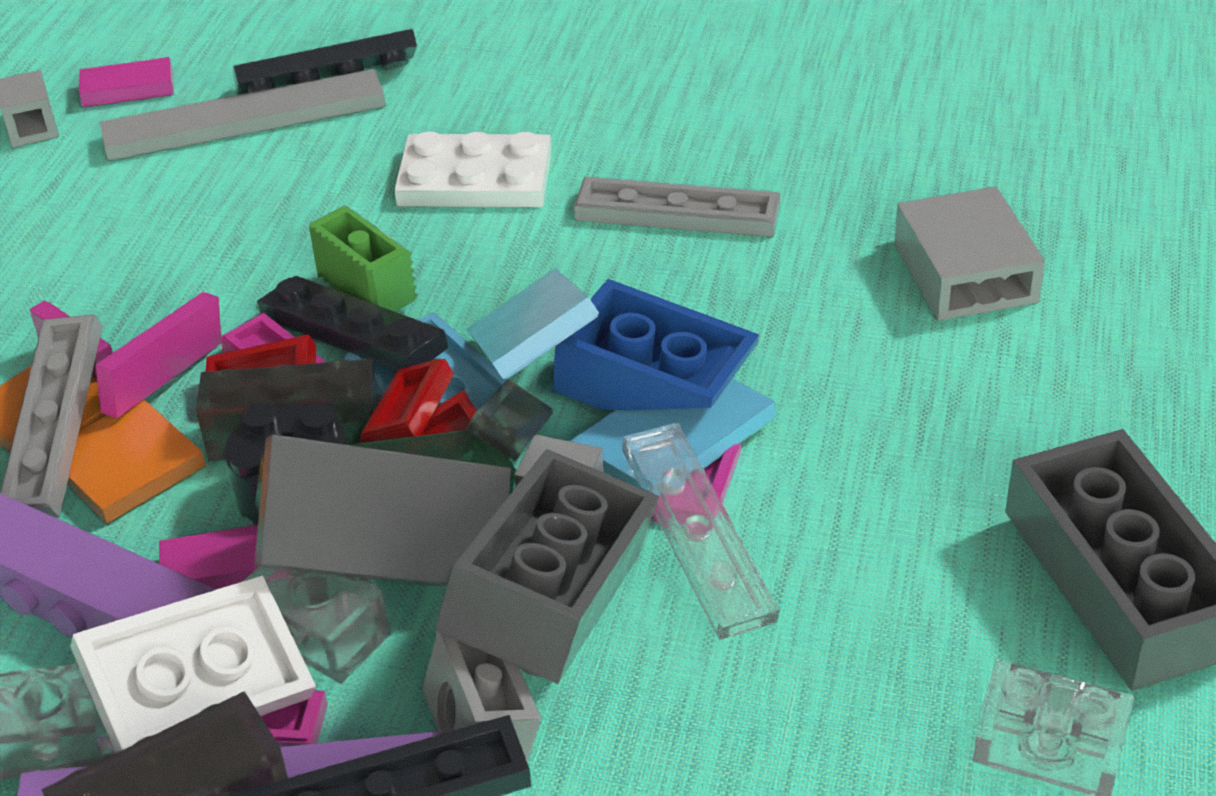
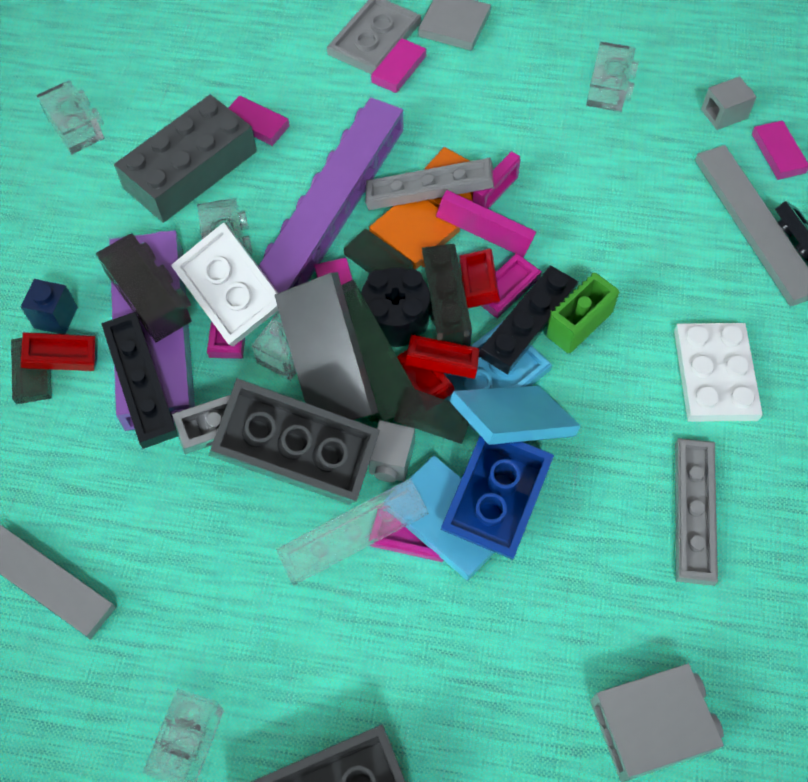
camera: 85 degrees right, 20 degrees up
none -> clear smoke tile [344,228,414,273]

